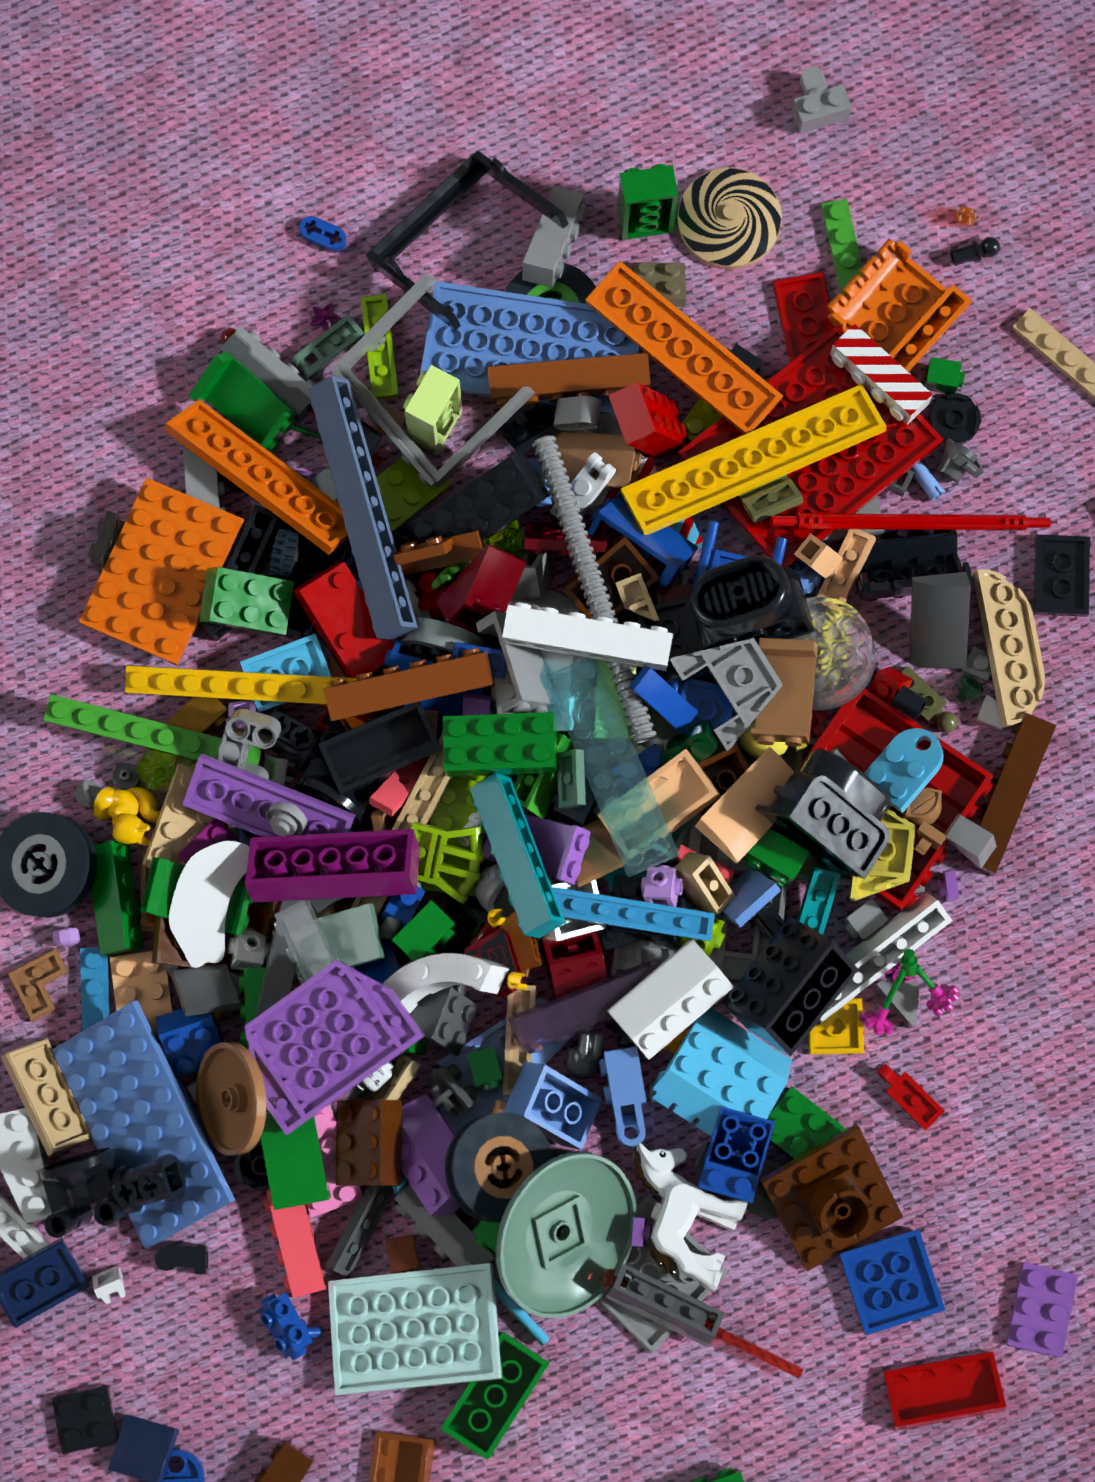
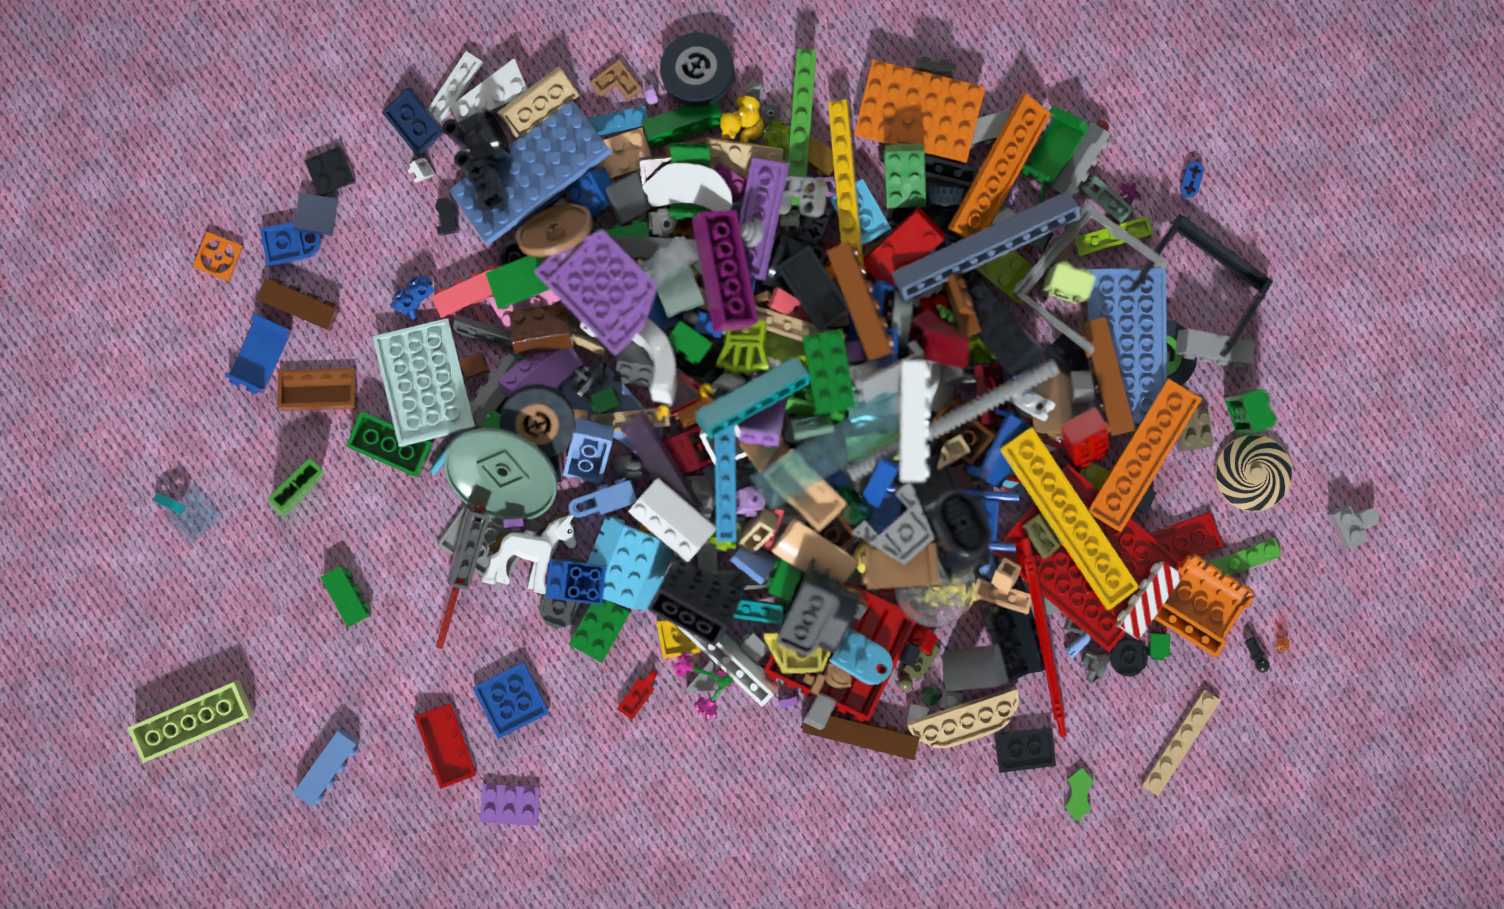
camera: 85 degrees right, 10 degrees up
reddish brown piece [759,1124,903,1271] -> none

